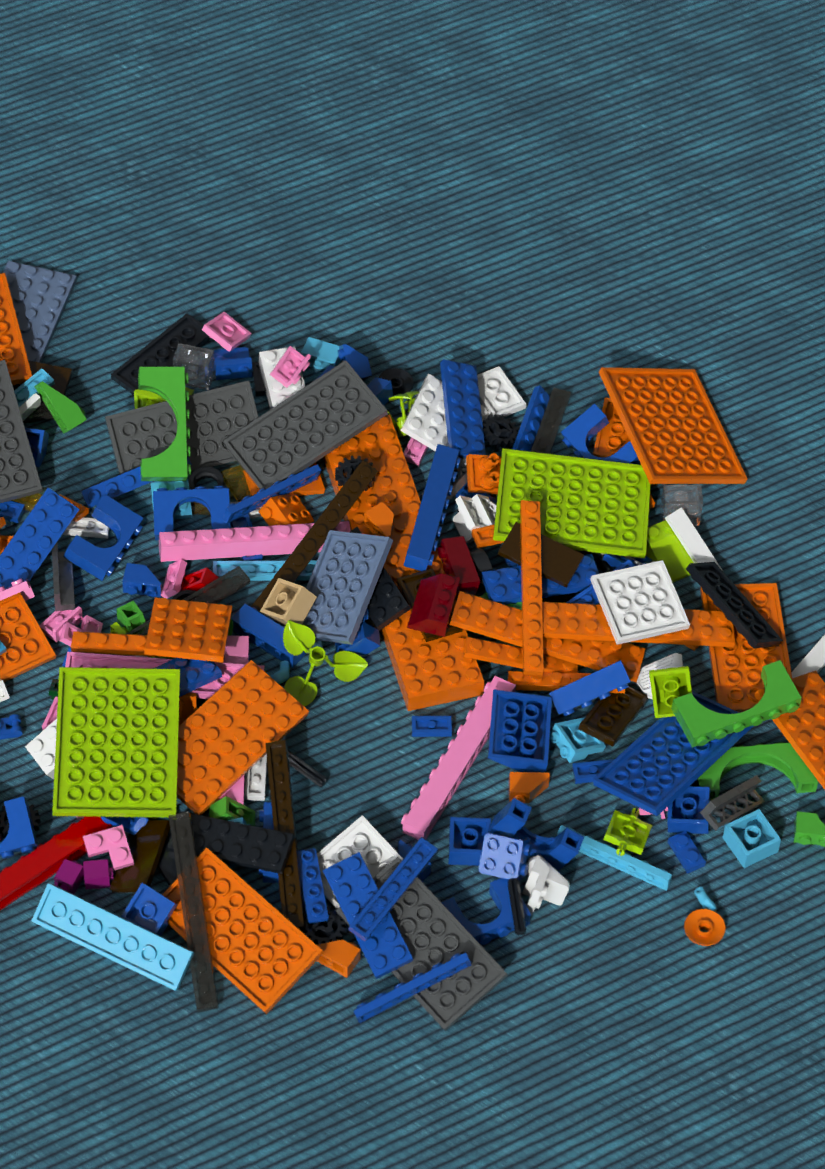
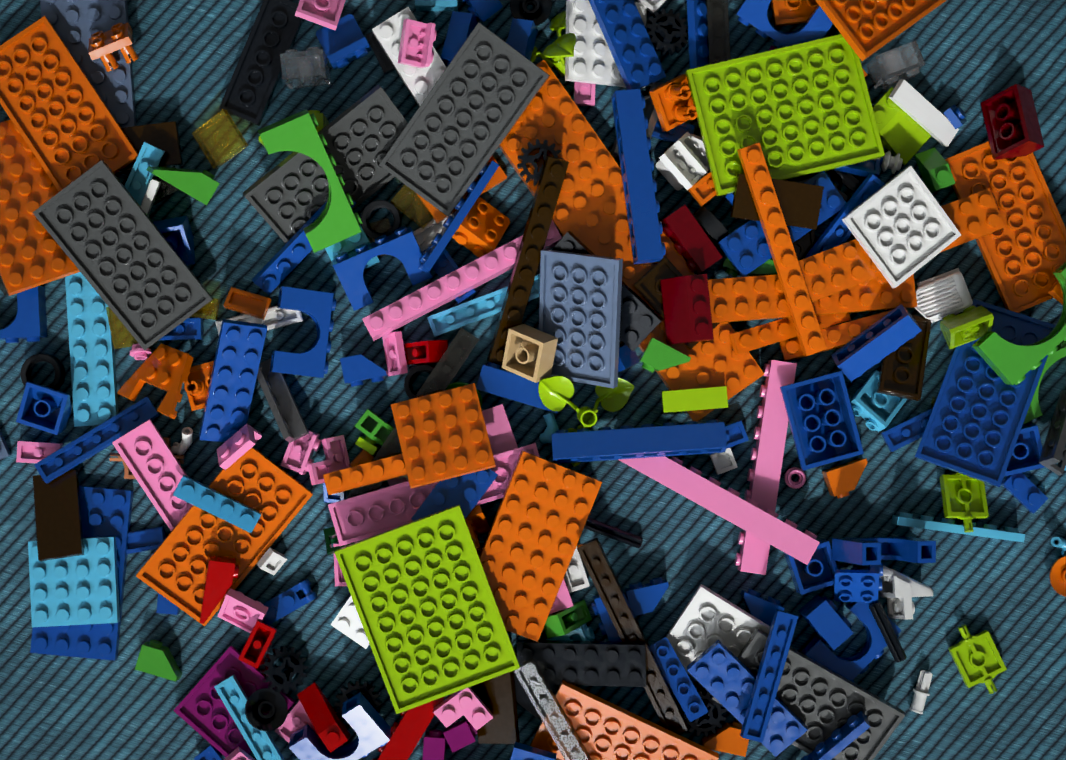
camera: 25 degrees left, 35 degrees up
orange slope [364,502,395,538] -> none
black plate [686,562,783,649] -> none
none -> orange plate [88,23,139,72]
none -> clear yellow tile [192,110,248,169]
none -> blue brick [551,420,727,464]
none -> bright pink brick [619,456,820,565]
none -> blue slope [625,577,669,616]
none -> bright green slope [639,338,691,373]
none -> lime tile [661,386,728,413]
none -> white plate [710,448,738,475]
none -> bright pink plate [784,467,806,489]
none -> blue brick [798,595,854,650]
none -> white axle [909,670,933,714]
none -> bright green slope [914,147,955,194]
none -> blue plate [943,104,967,129]
none -> lime plate [948,624,1007,694]
none -> dark red slope [981,84,1045,160]

